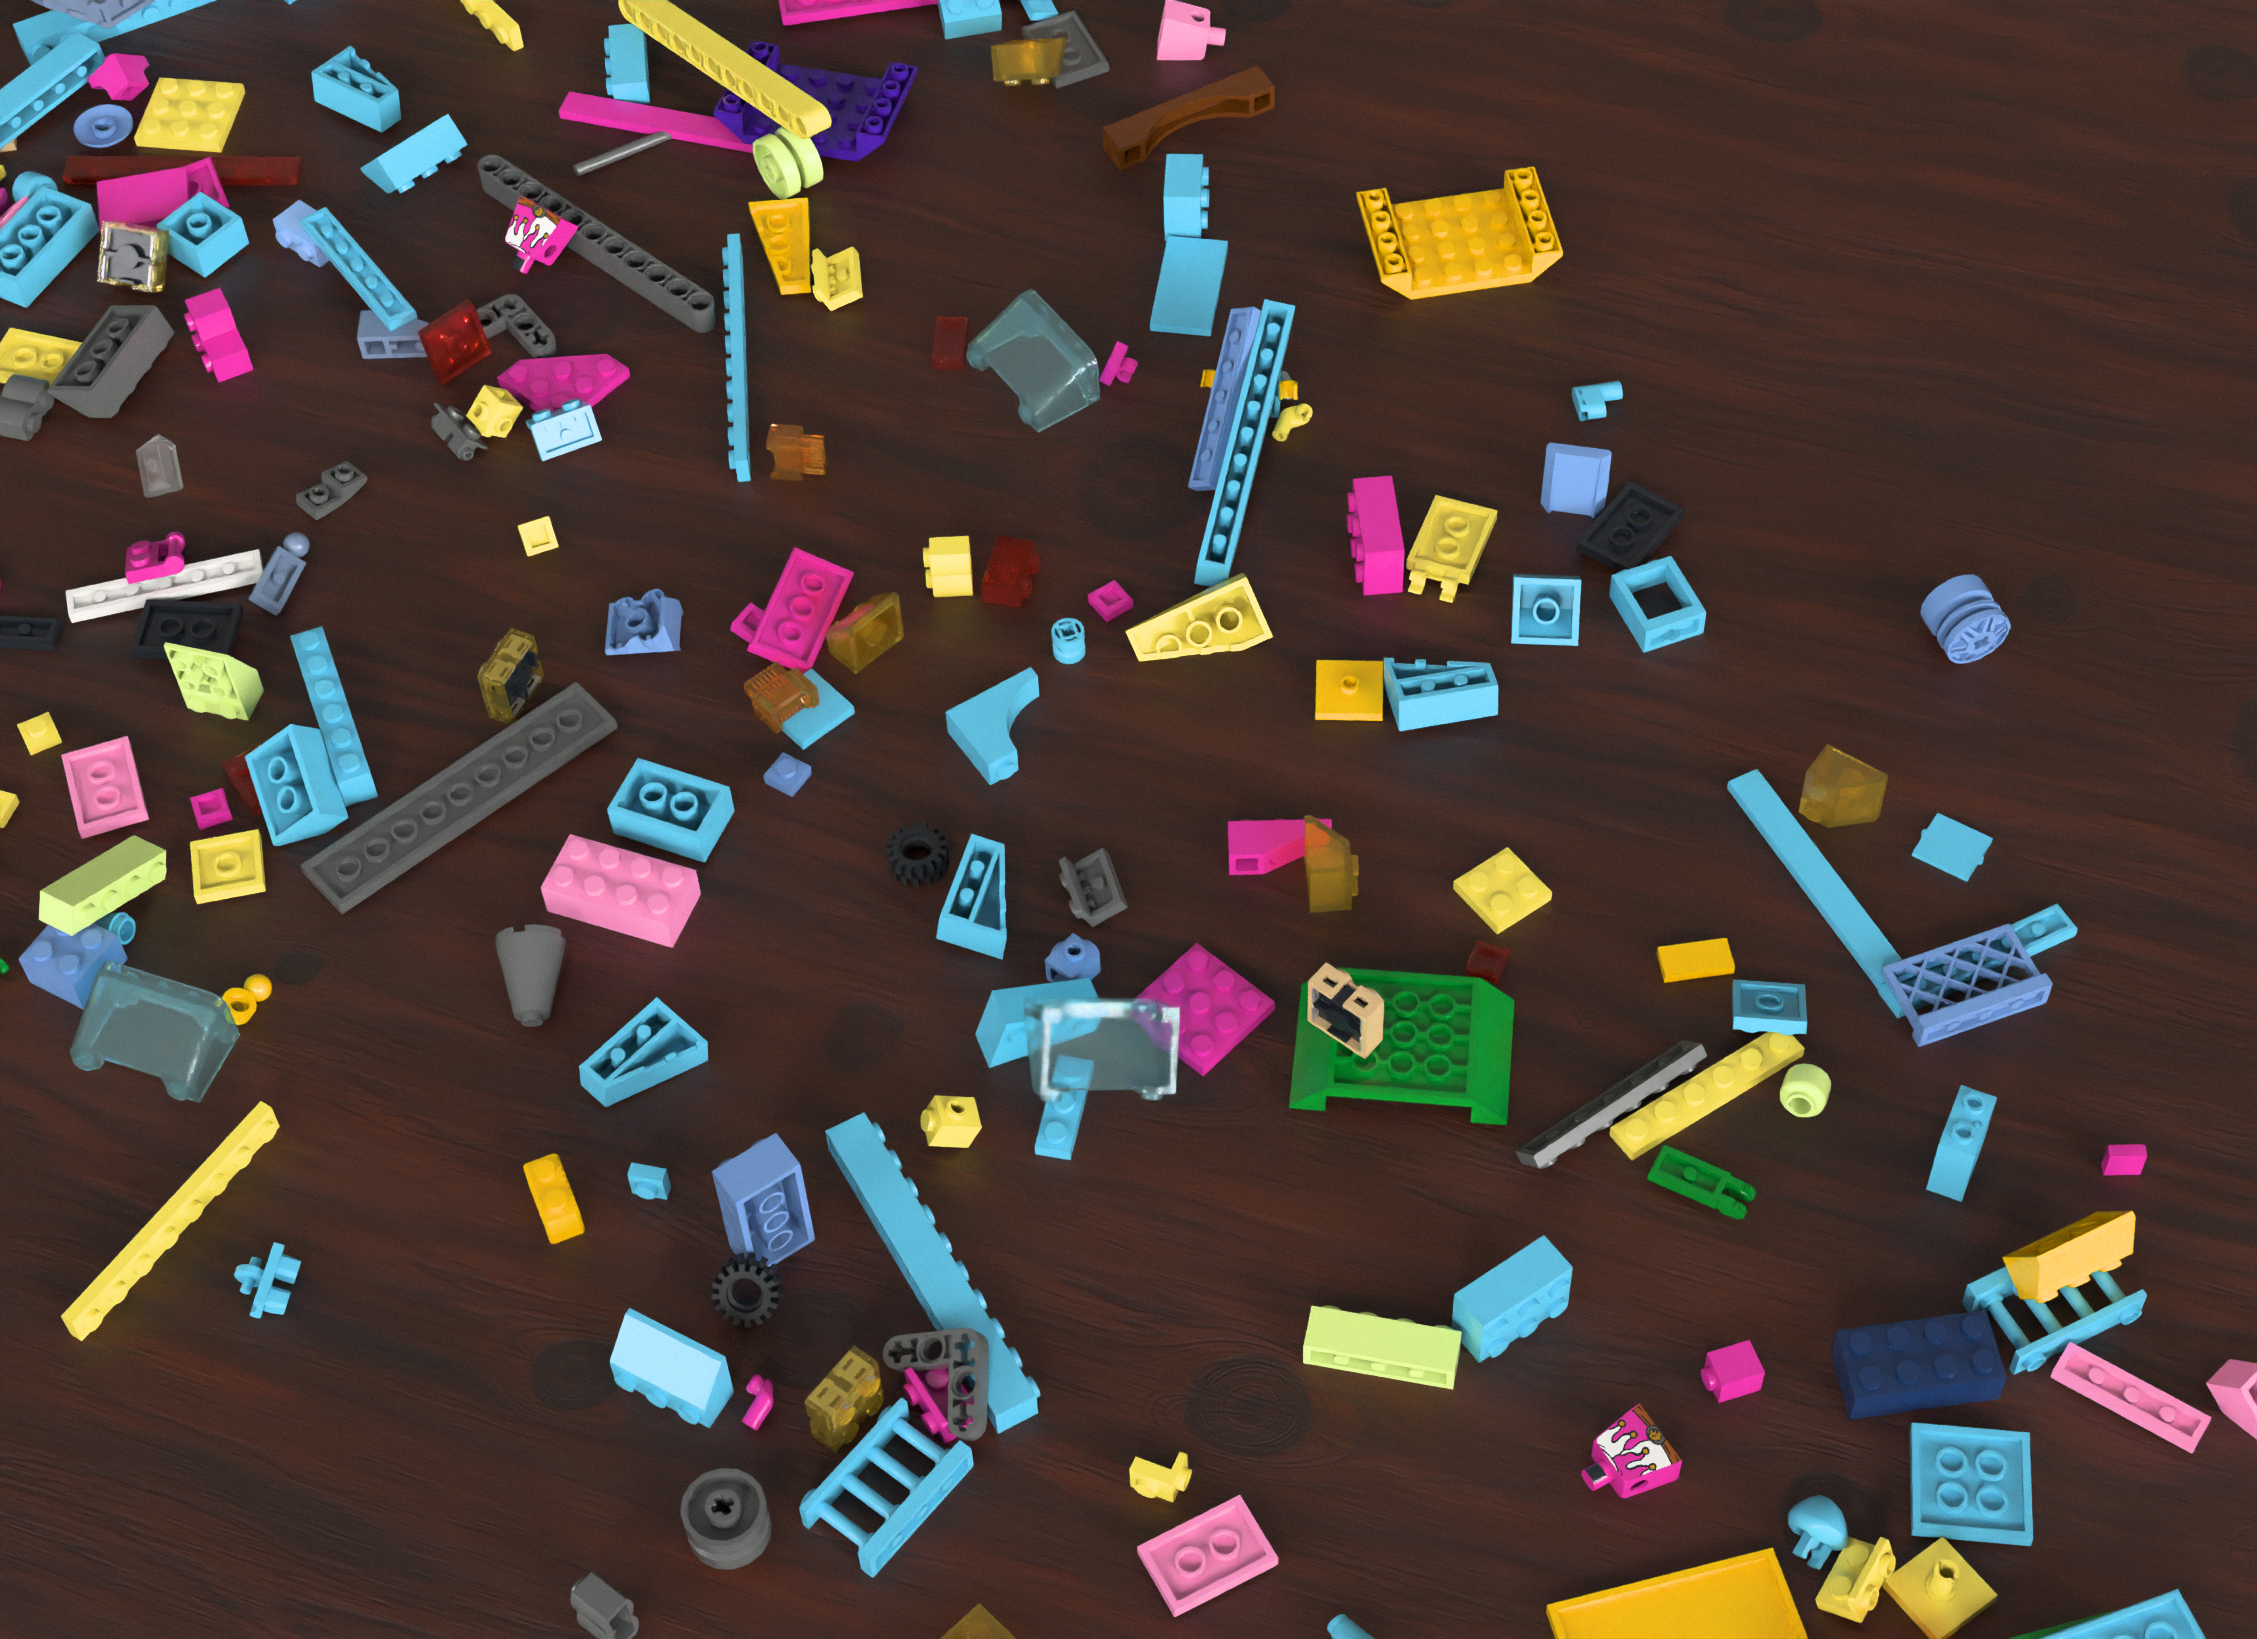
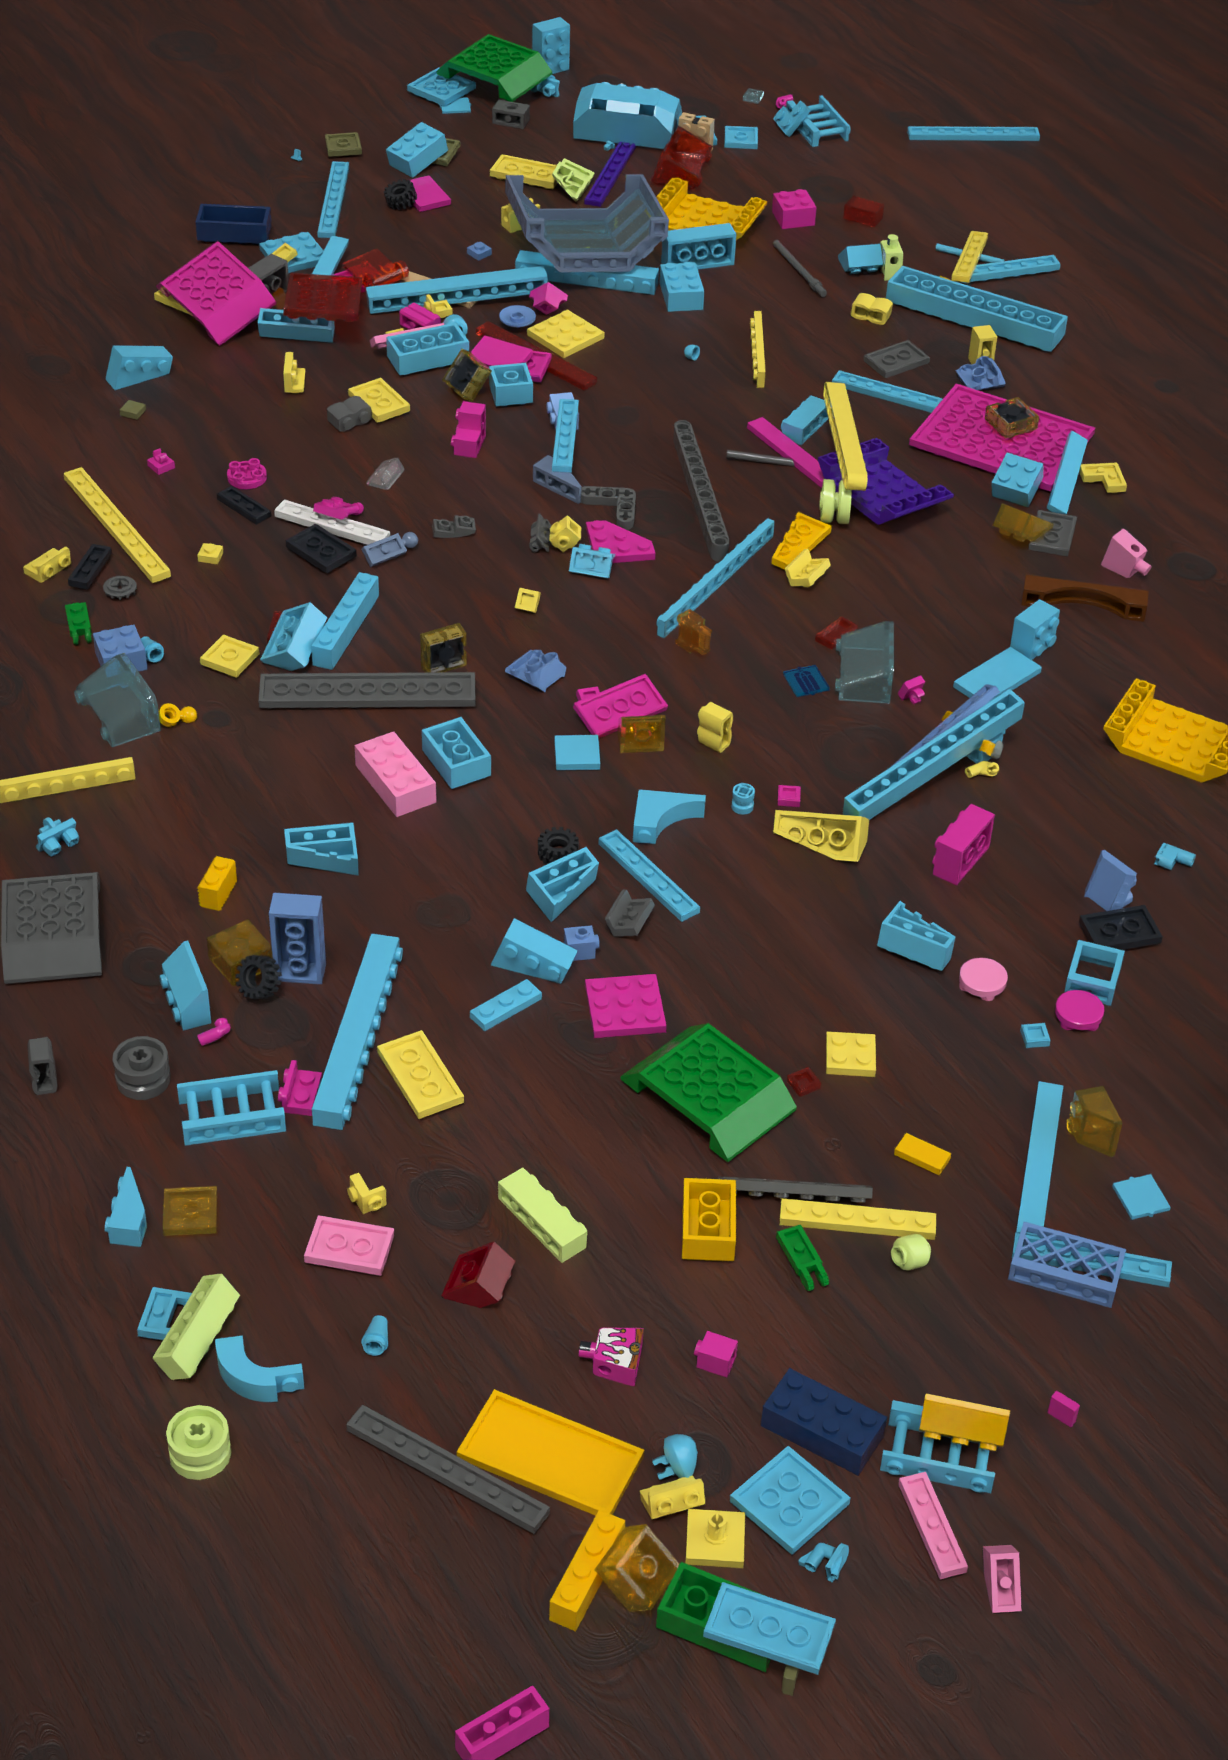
camera: 35 degrees right, 10 degrees down
yellowish green brick [39,835,167,936] -> none
dark grey slope [47,305,175,418] -> none
bright pink plate [61,736,149,839] -> none
yellowish green slope [164,642,264,721] -> none
dark pink tile [190,788,233,830] -> none
medium azure wedge [311,45,401,133] -> none
medium azure slope [360,114,468,194] -> none
clear red plate [418,299,492,385] -> none
dark grey cone [495,924,566,1027] -> none
torso [505,195,578,274] -> none
medium azure plate [627,1162,671,1200] -> none
clear orange piece [744,661,820,734] -> none
medium blue plate [763,752,812,797] -> none
clear yellow piece [804,1346,884,1453] -> none
dark grey beam [883,1328,989,1441] -> none
light yellow brick [920,1095,982,1148] -> none
clear red brick [981,535,1040,608] -> none
clear light blue windscreen [1023,998,1180,1101] -> none
dark pink slope [1228,818,1332,875] -> none
clear yellow slope [1304,815,1359,913] -> none
tan piece [1307,962,1384,1059] -> none
yellow plate [1315,660,1383,721] -> none
light yellow tile [1406,495,1498,603] -> none
medium azure brick [1451,1235,1573,1363] -> none
medium azure slope [1511,574,1581,646] -> none
medium azure plate [1732,979,1807,1035] -> none
medium azure window [1926,1085,1997,1202] -> none
none -> dark grey slope [1,872,102,984]
none -> clear yellow brick [207,919,273,986]
none -> light yellow plate [377,1030,464,1119]
none -> dark red slope [441,1241,515,1308]
none -> medium azure tile [598,829,700,922]
none -> yellow brick [682,1178,736,1261]
none -> medium azure hinge [684,345,700,360]
none -> clear blue piece [783,665,830,697]
none -> medium azure piece [798,1543,849,1582]
none -> bright pink tile [959,958,1008,1001]
none -> medium azure tile [1020,1023,1051,1048]
none -> dark pink tile [1055,990,1104,1031]

